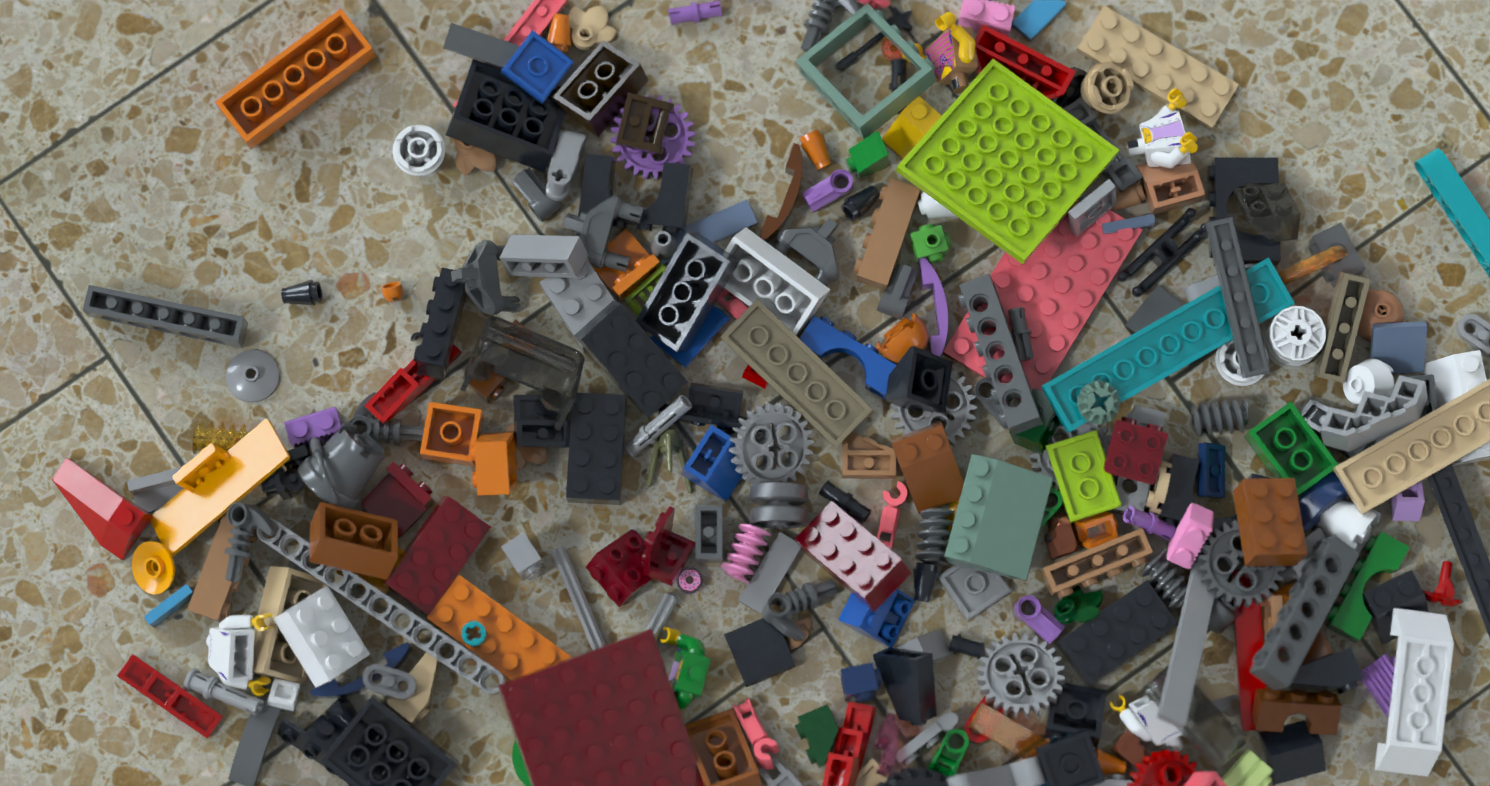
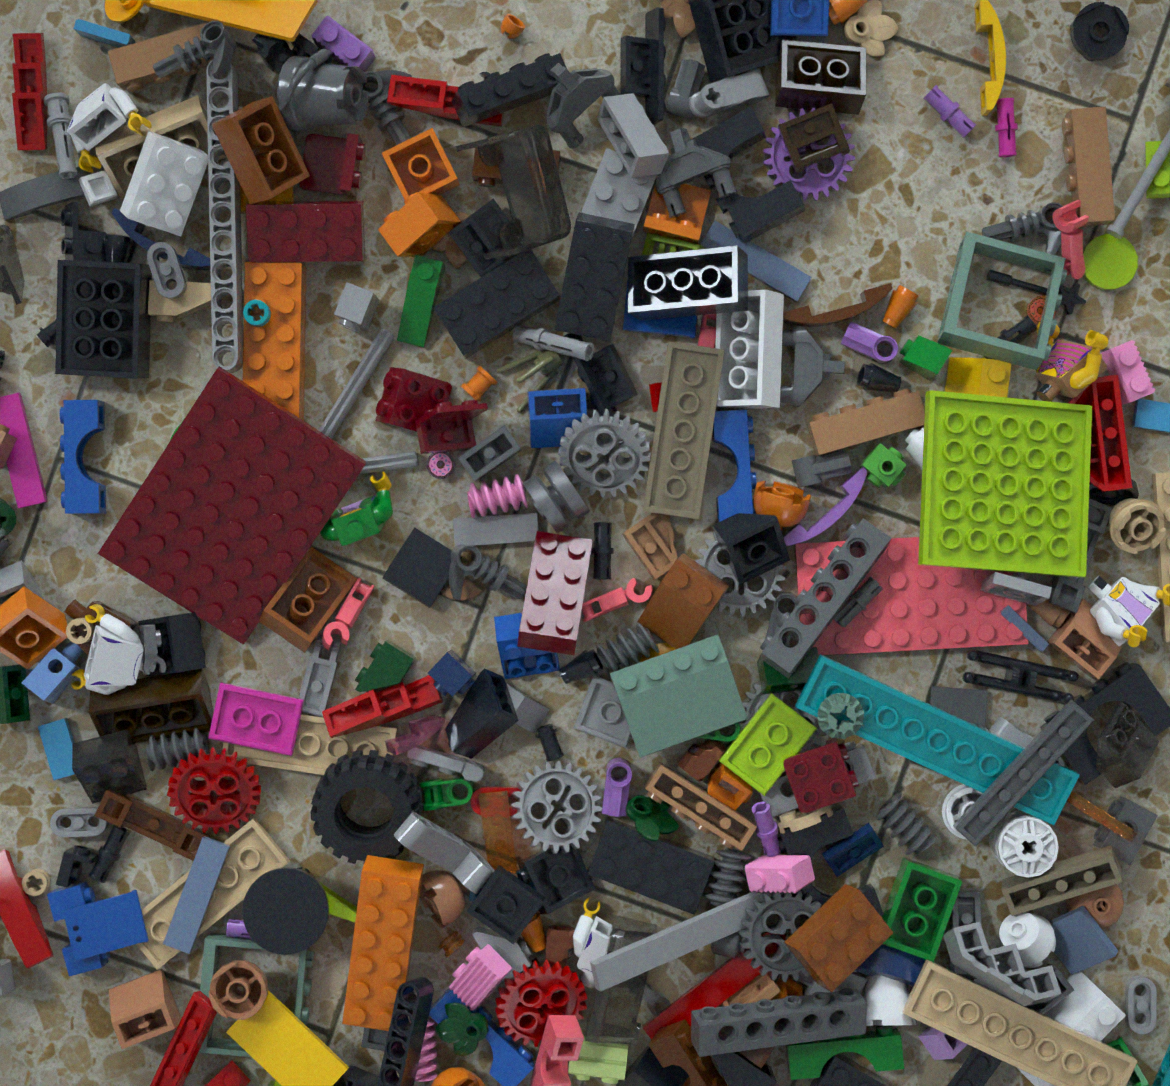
camera: 50 degrees right, 10 degrees up
light grey cone [651,231,677,258] -> none
none -> green slope [397,255,445,348]
none -> orange bush [461,365,498,403]
none -> black bracket [620,7,666,124]

